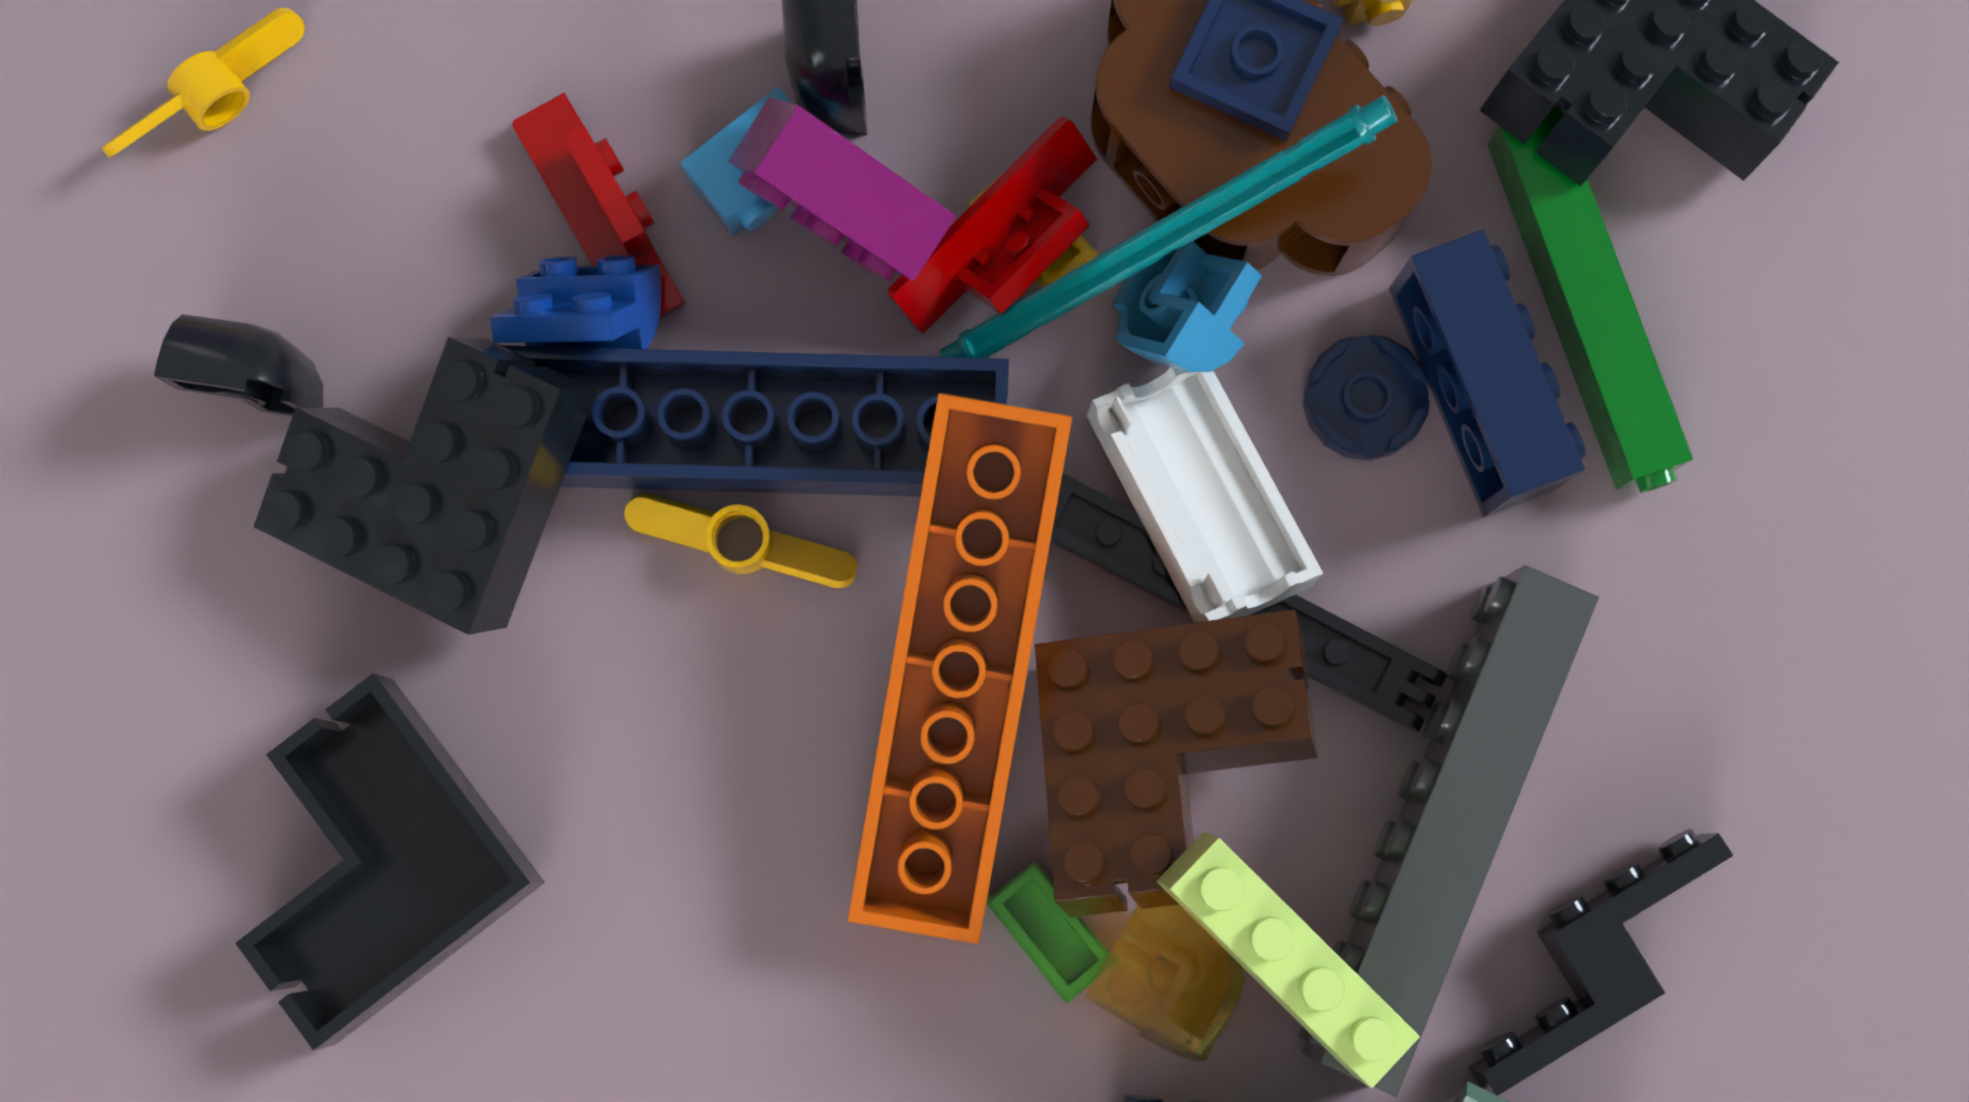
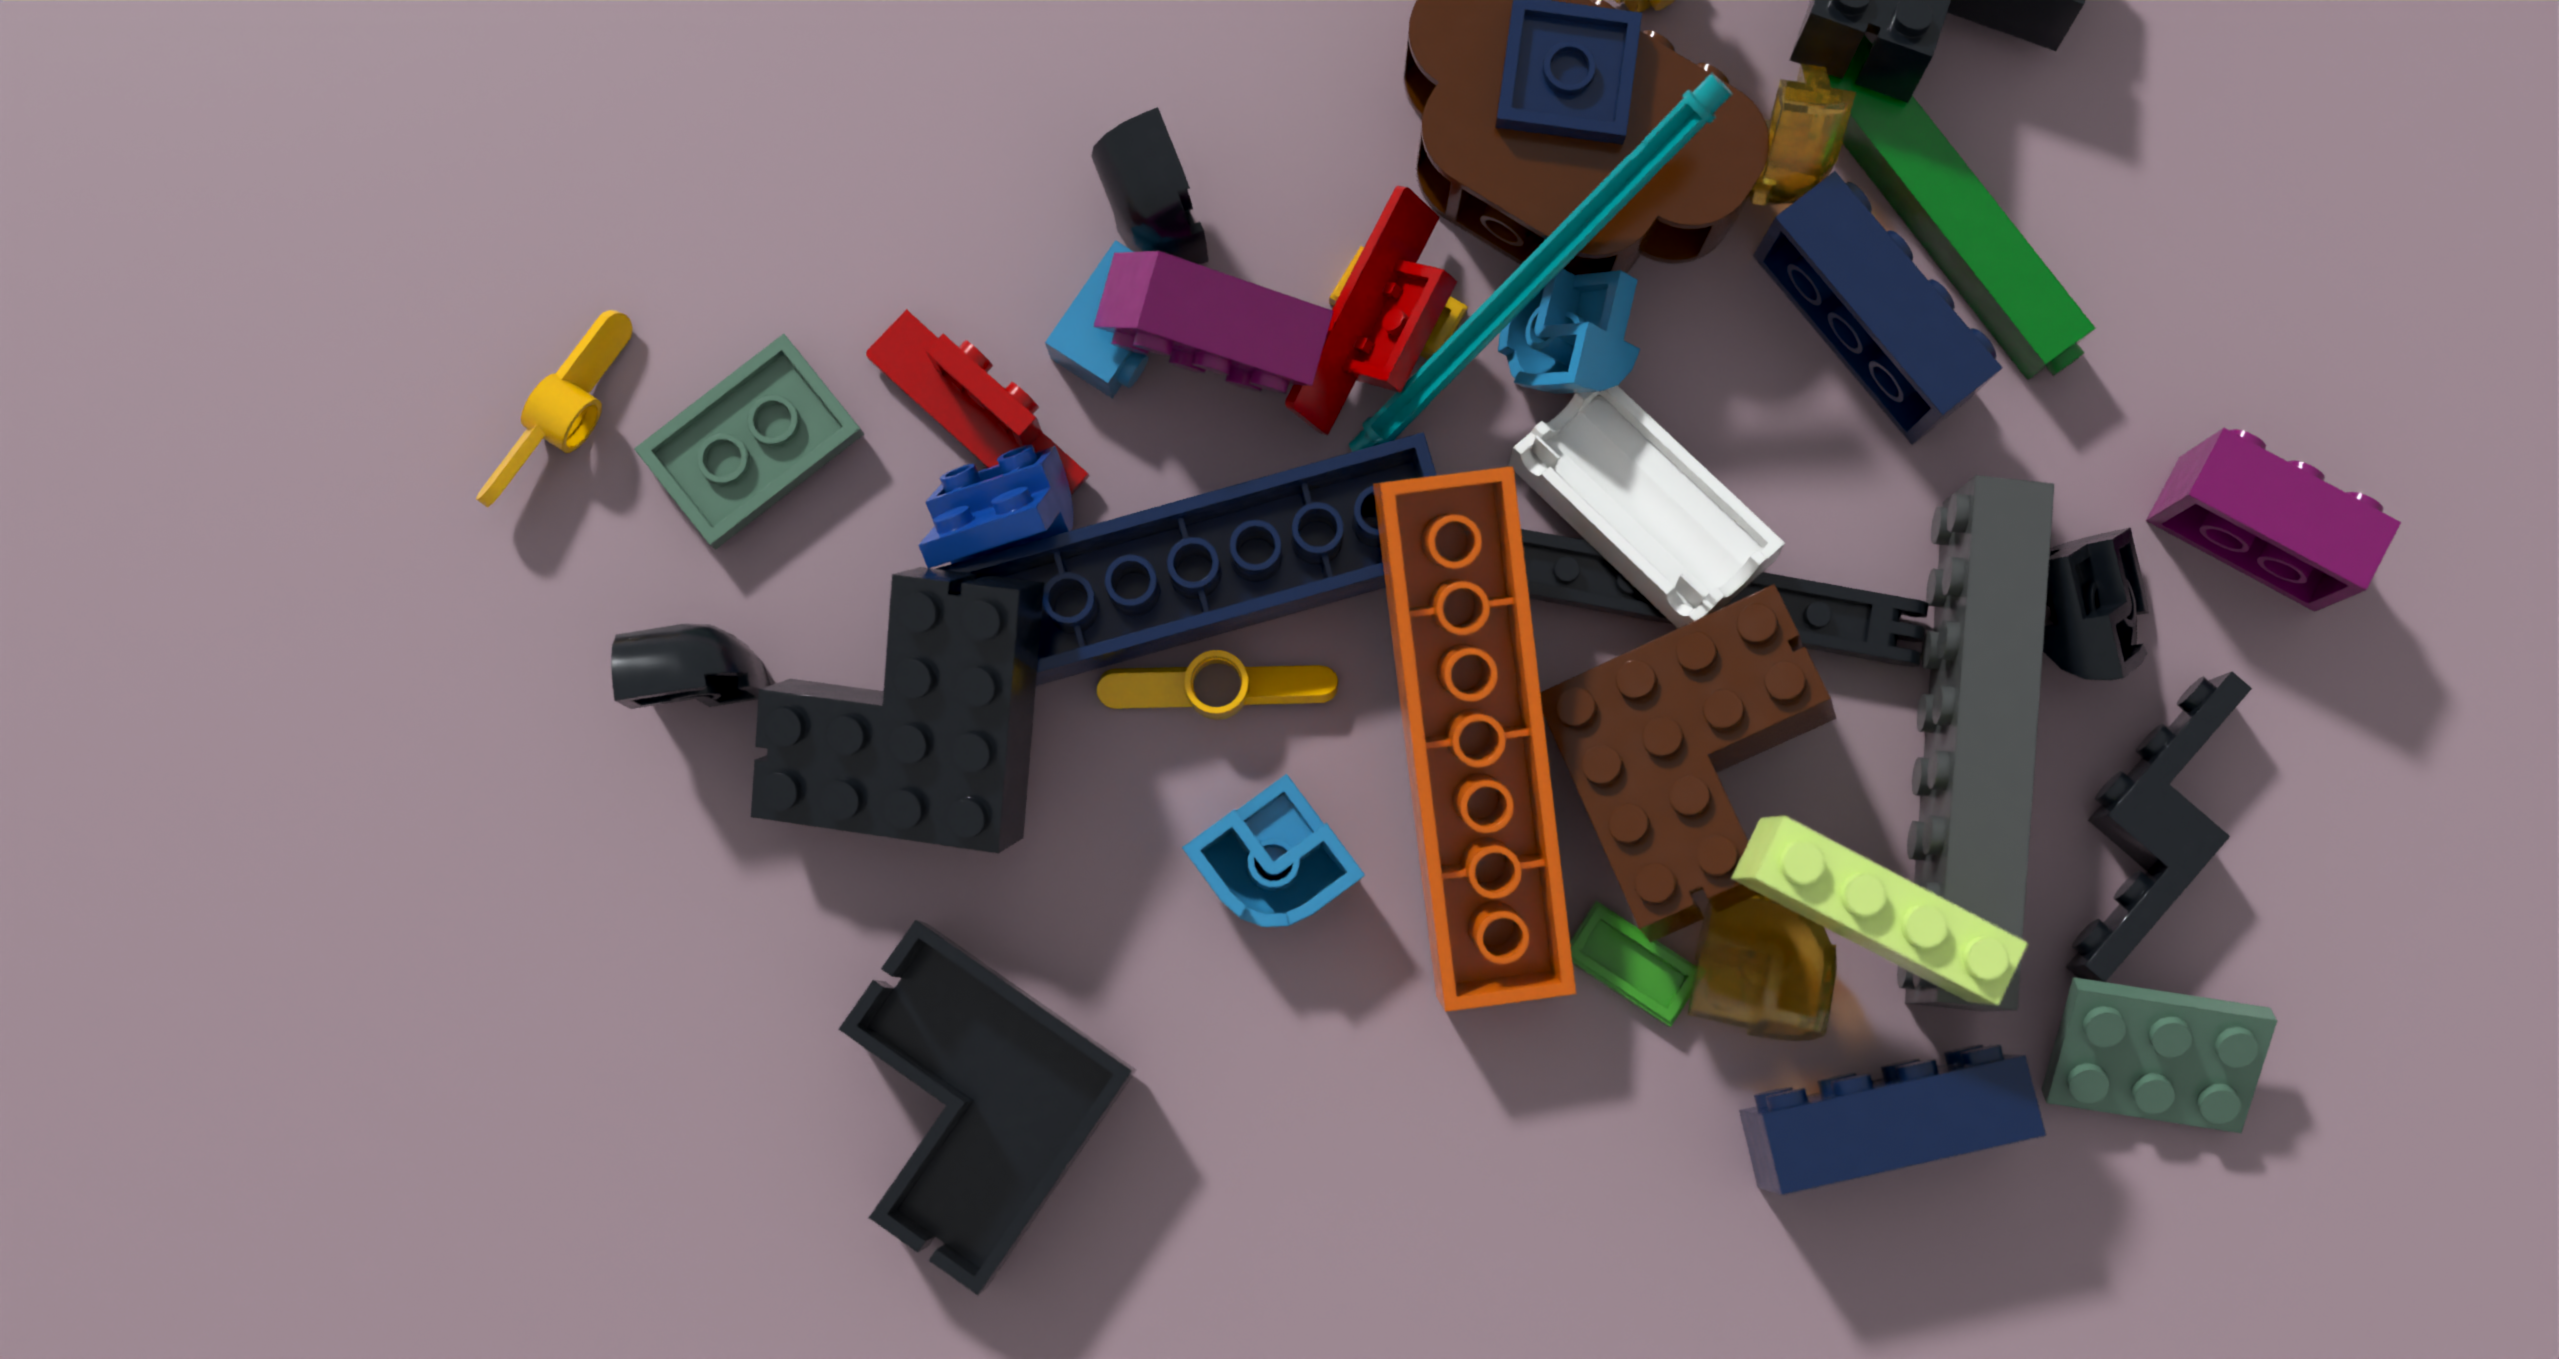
camera: 15 degrees left, 0 degrees up
dark blue tile [1303,335,1430,461] -> none
none -> sand green plate [634,333,864,550]
none -> dark azure brick [1182,774,1365,927]
none -> clear yellow brick [1749,63,1856,206]
none -> black brick [2043,528,2149,680]
none -> magenta brick [2146,428,2401,612]

